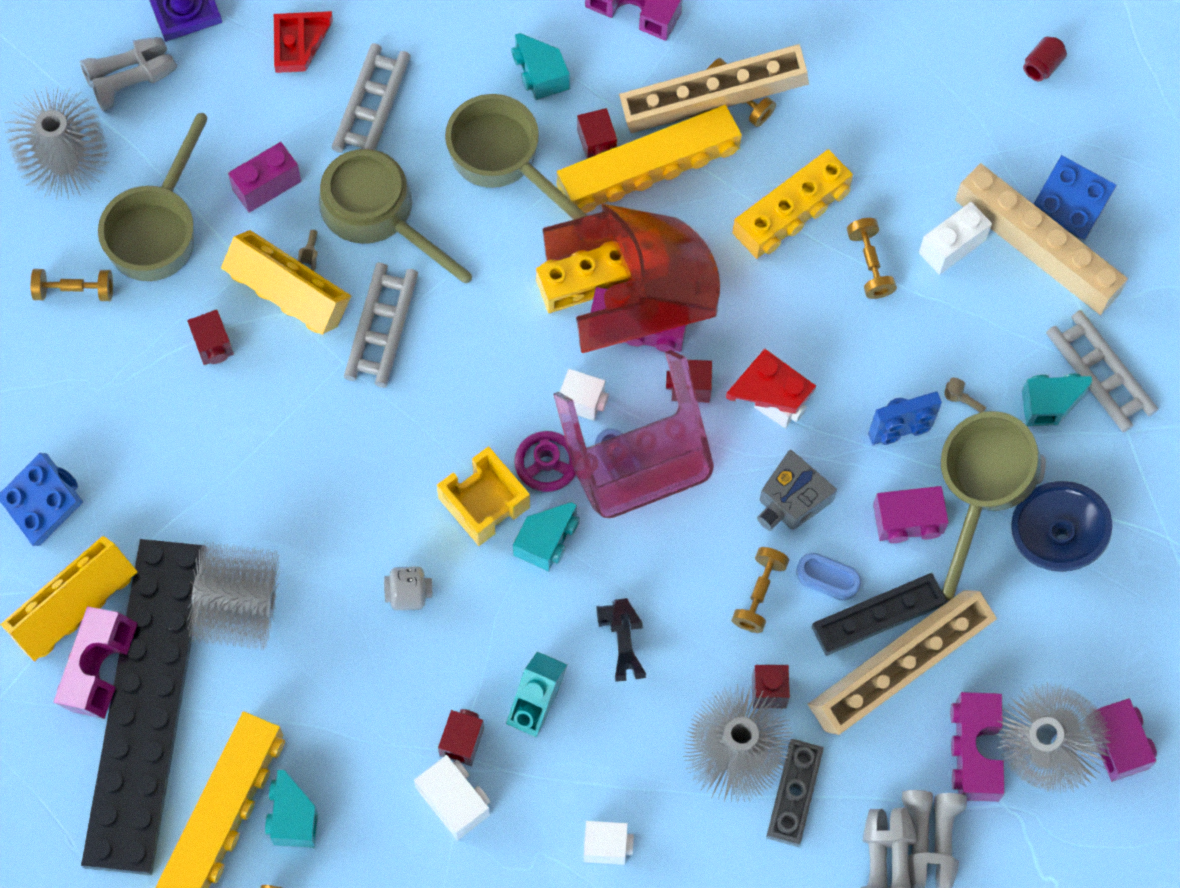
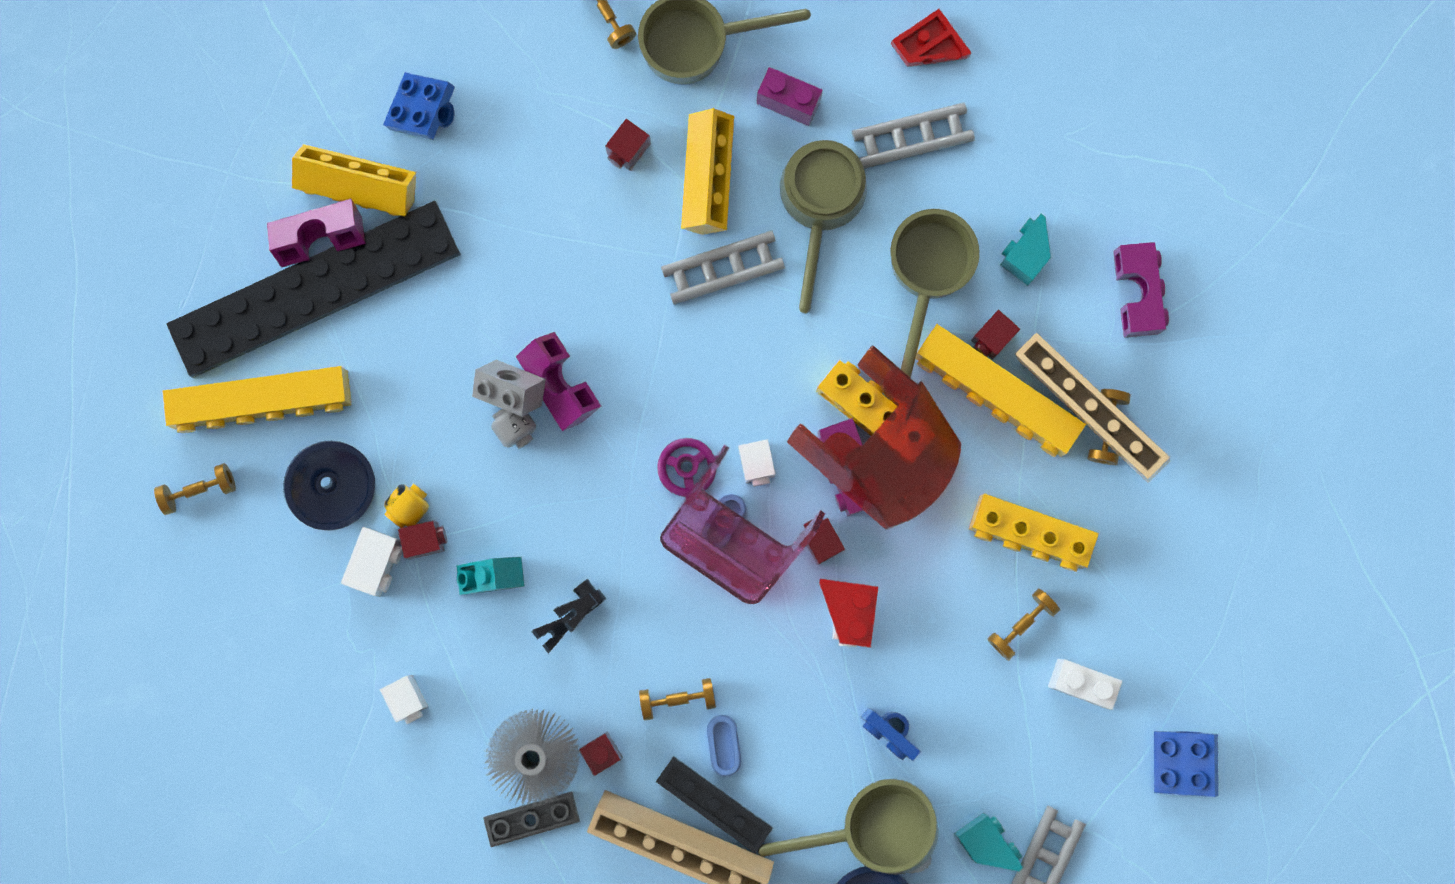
camera: 60 degrees right, 15 degrees up
light grey piece [187,541,280,650] -> none
teal slope [265,770,318,848] -> none
dark tan hand [298,230,318,271] -> none
yellow piece [437,446,530,546] -> none
teal slope [513,502,580,572] -> none
dark grey torso [757,449,837,531] -> none
magenta brick [873,486,949,543] -> none
dark tan hand [944,377,986,413] -> none
tan brick [955,163,1128,316] -> none
dark red brick [1023,37,1067,82] -> none
none -> dark blue dish [283,441,375,531]
none -> yellow head [384,483,429,528]
none -> light grey brick [472,360,545,417]
none -> magenta arch [516,332,601,431]

